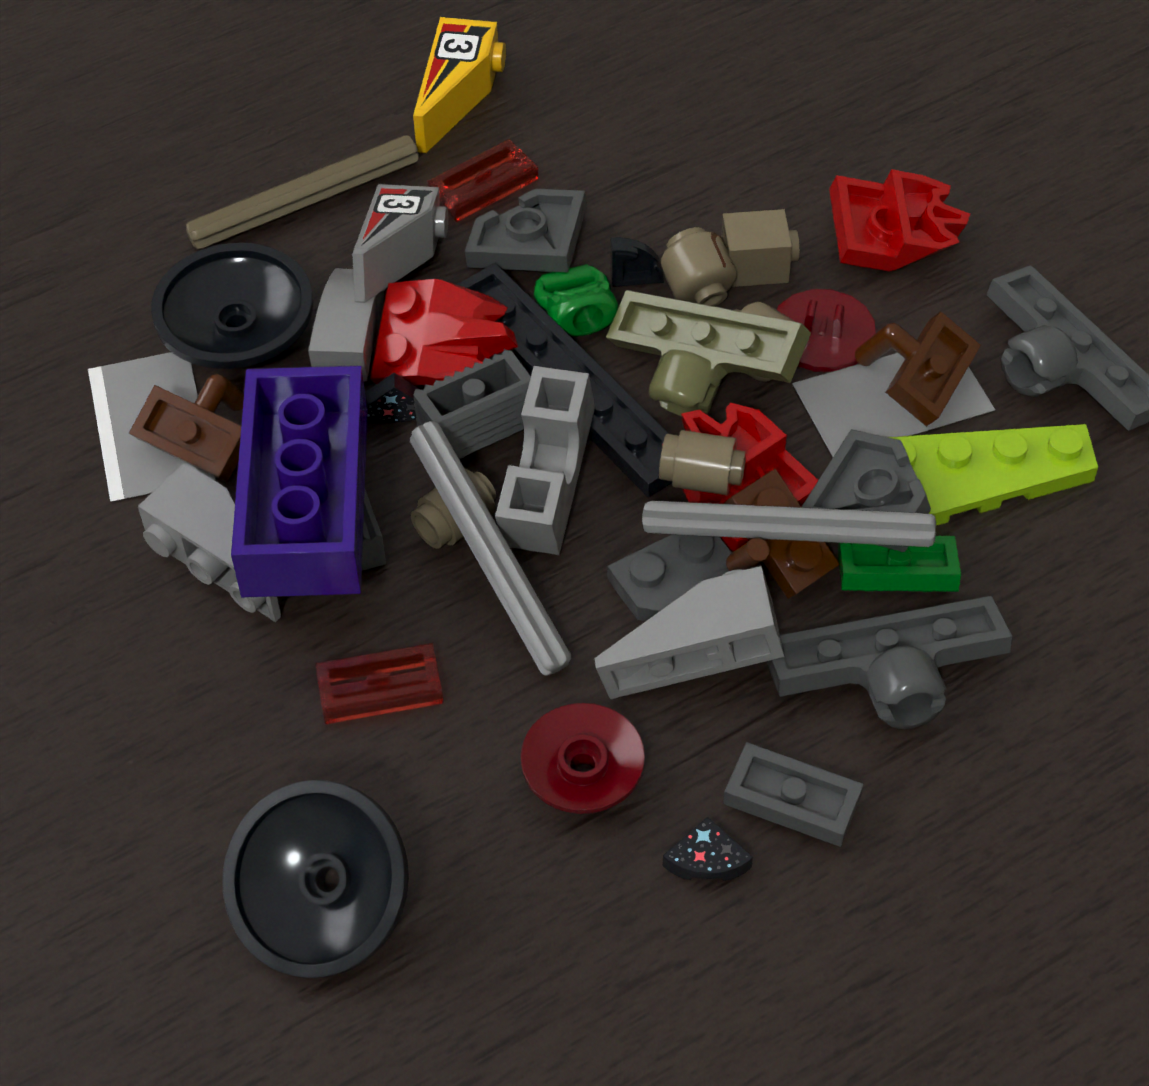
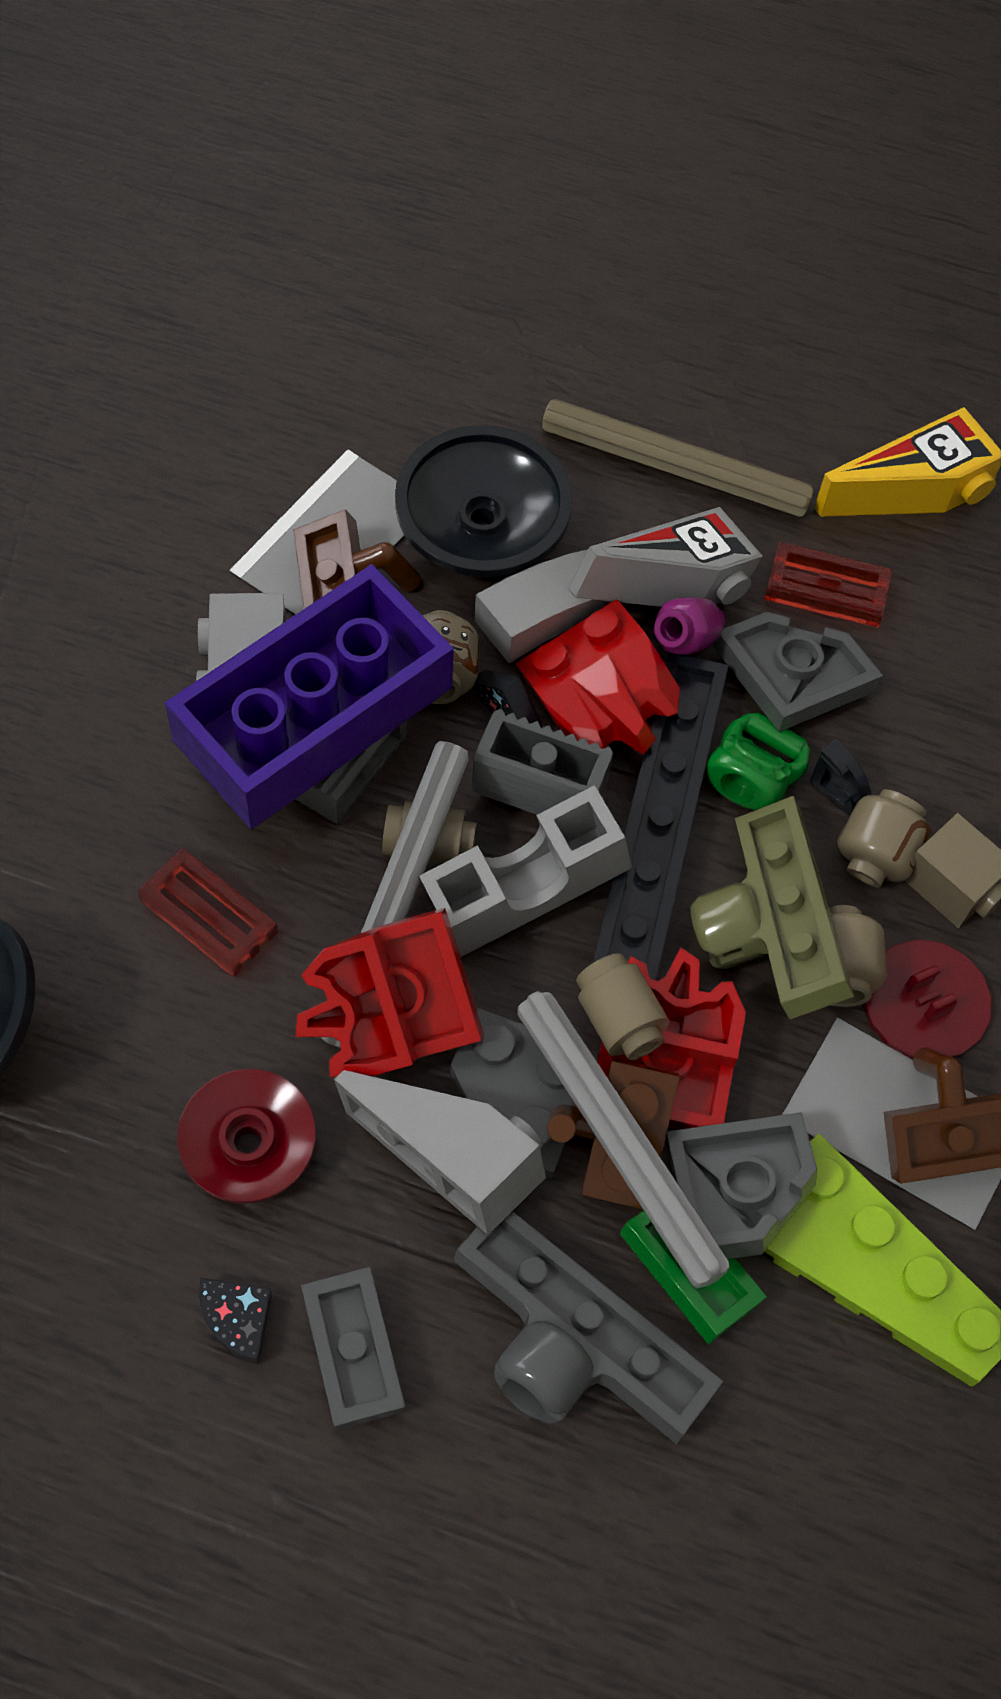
camera: 45 degrees right, 10 degrees up
none -> red plate [295,908,484,1077]
none -> magenta plant [654,597,726,655]

